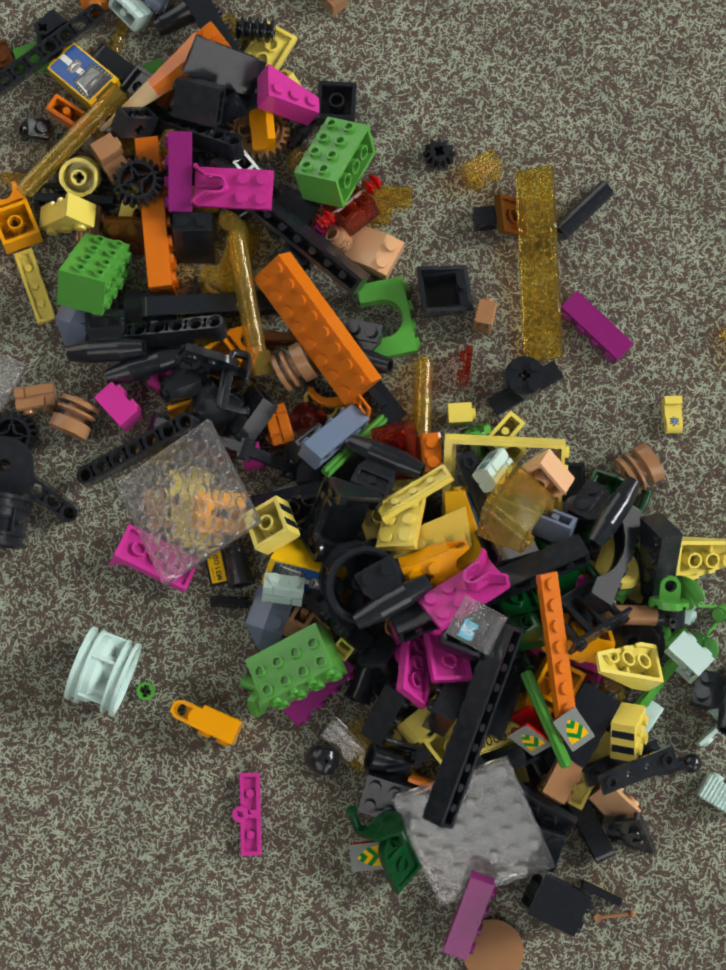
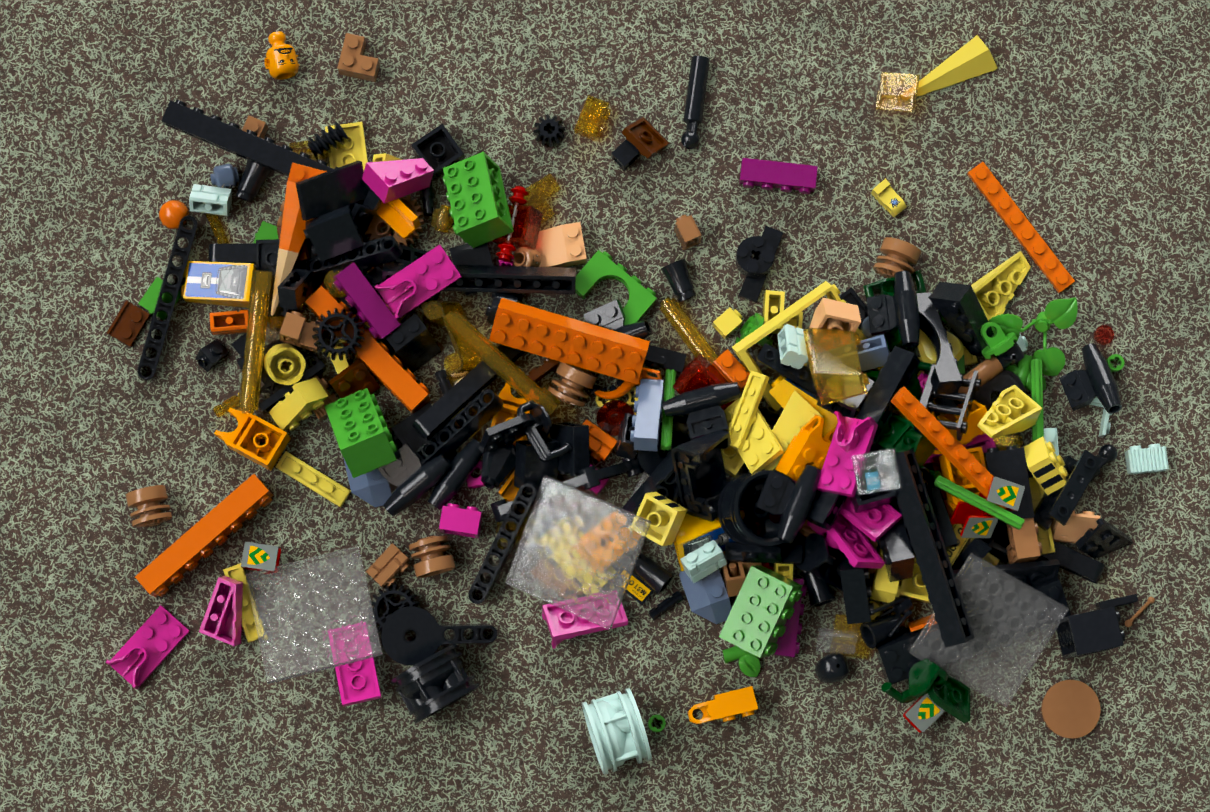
camera: 40 degrees left, 0 degrees up
black piece [34,9,68,44] -> none
dark pink hinge [232,772,262,856] -> none
black piece [416,265,474,319] -> none
magenta brick [443,870,497,960] -> none
clear red wing [456,345,473,388] -> none
clear yellow plate [515,165,563,361] -> none
light aqua brick [664,631,715,684] -> none
none -> black plant [661,259,696,303]

